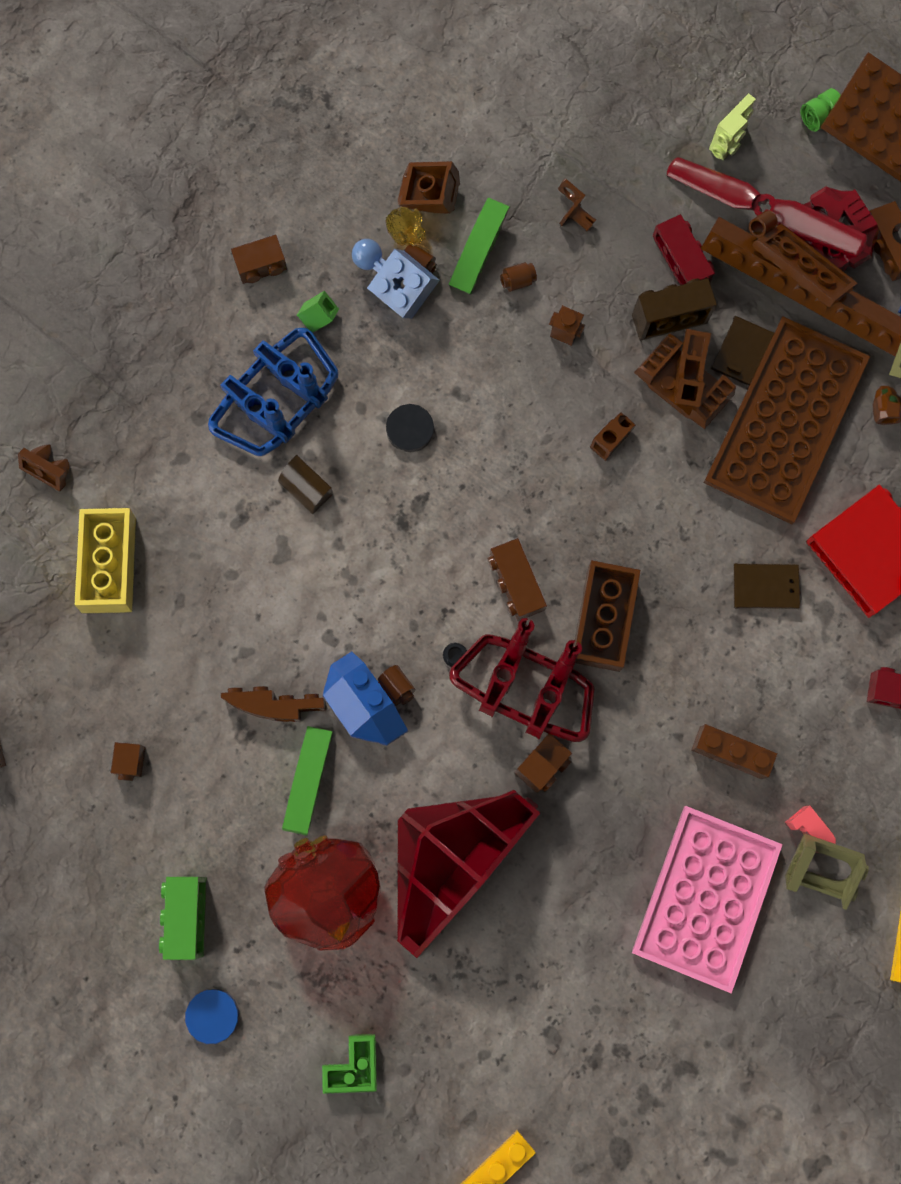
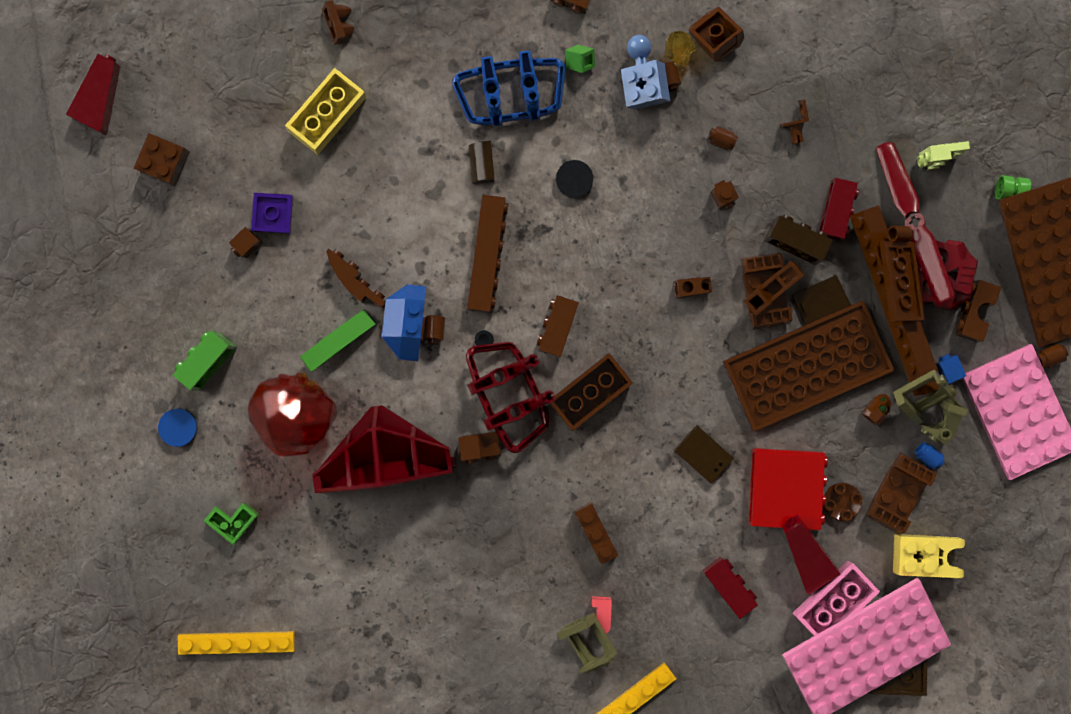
camera: 40 degrees right, 10 degrees up
bright green slope [449,198,510,294] -> none
bright pink plate [632,806,783,994] -> none
none -> dark purple plate [251,193,293,234]
none -> reddish brown brick [467,194,509,313]

